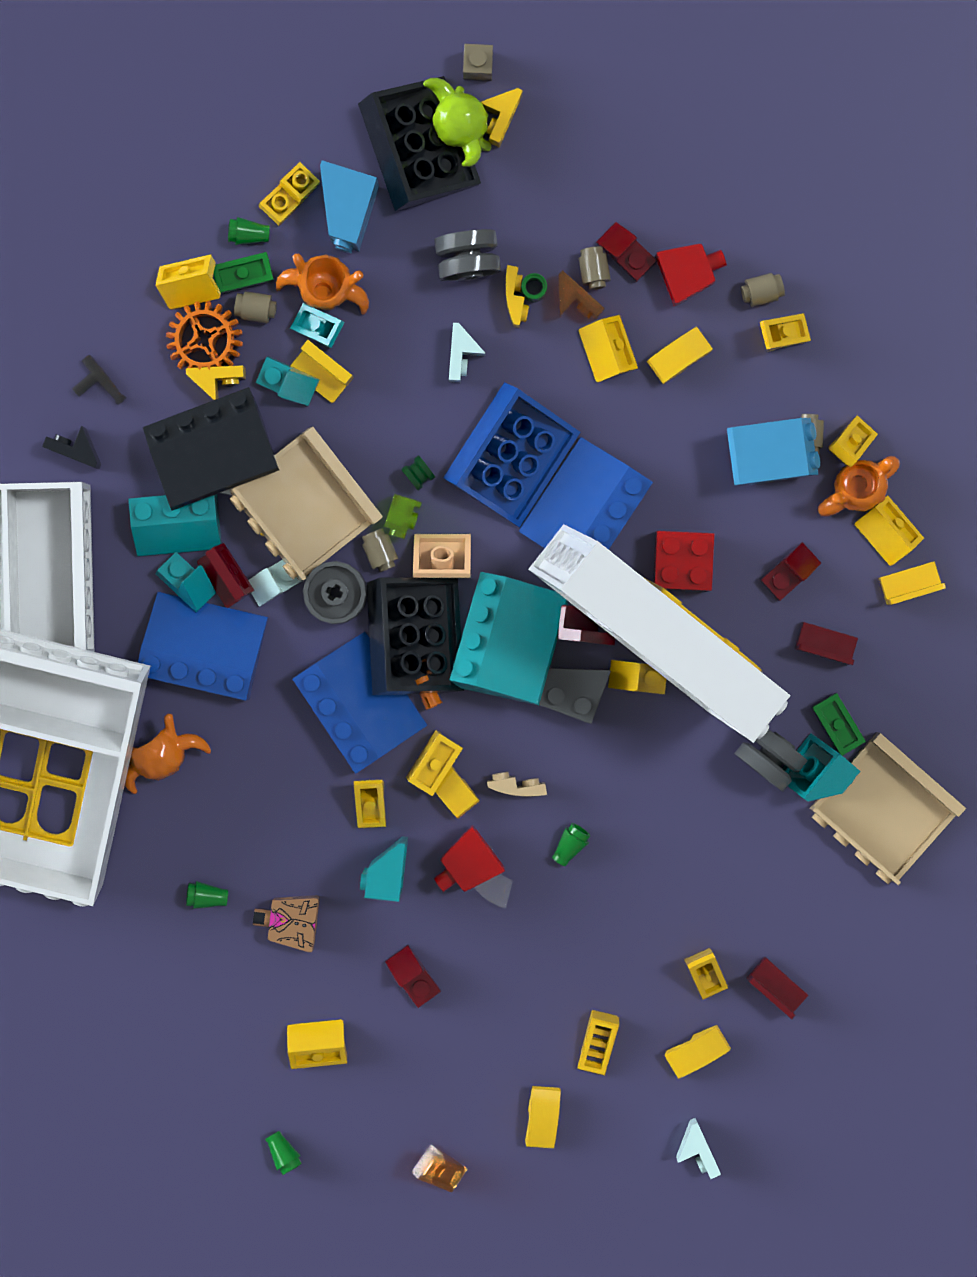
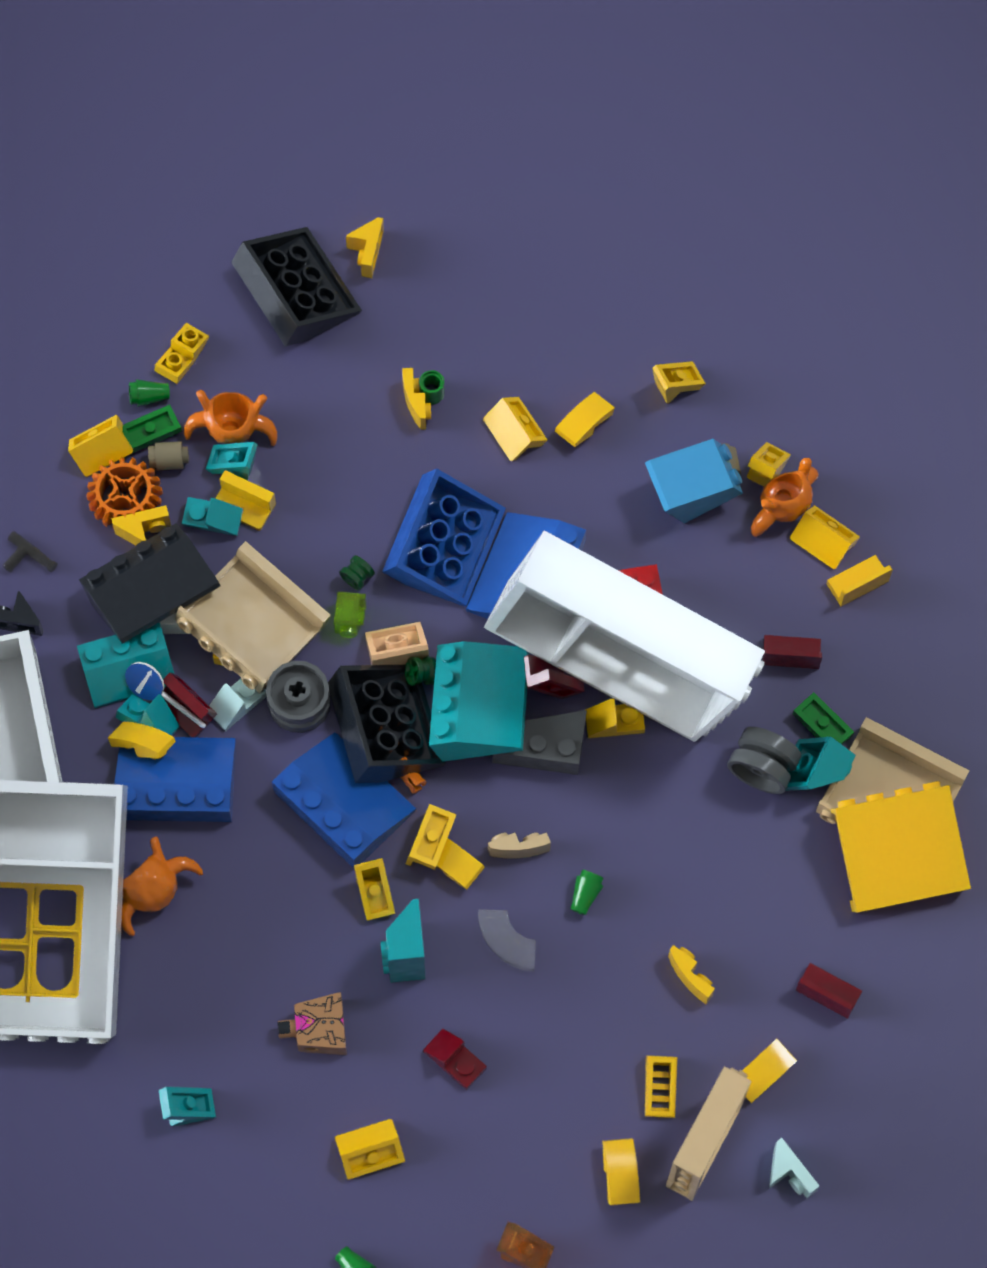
camera: 15 degrees left, 20 degrees down
green cone [186,881,228,909] -> none
dark azure slope [320,160,379,254] -> none
dark tan brick [362,528,399,572] -> none
lime piece [423,78,491,167] -> none
dark grey wheel [434,229,501,281] -> none
red torso [434,825,505,892] -> none
light aqua slope [449,323,485,383] -> none
dark tan brick [463,44,493,80] -> none
clear orange slope [558,270,605,320] -> none
dark tan brick [578,246,611,290] -> none
dark red slope [596,222,657,282] -> none
red torso [655,244,727,307] -> none
yellow slope [684,948,728,1000] -> none
dark tan brick [741,273,785,307] -> none
dark red slope [760,542,821,601] -> none
none -> yellow slope [108,721,176,759]
none -> blue piece [125,662,206,728]
none -> teal slope [159,1087,216,1126]
none -> dark green wheel [405,657,436,685]
none -> tan window [666,1066,752,1201]
none -> yellow slope [668,945,715,1004]
none -> yellow panel [831,781,971,913]

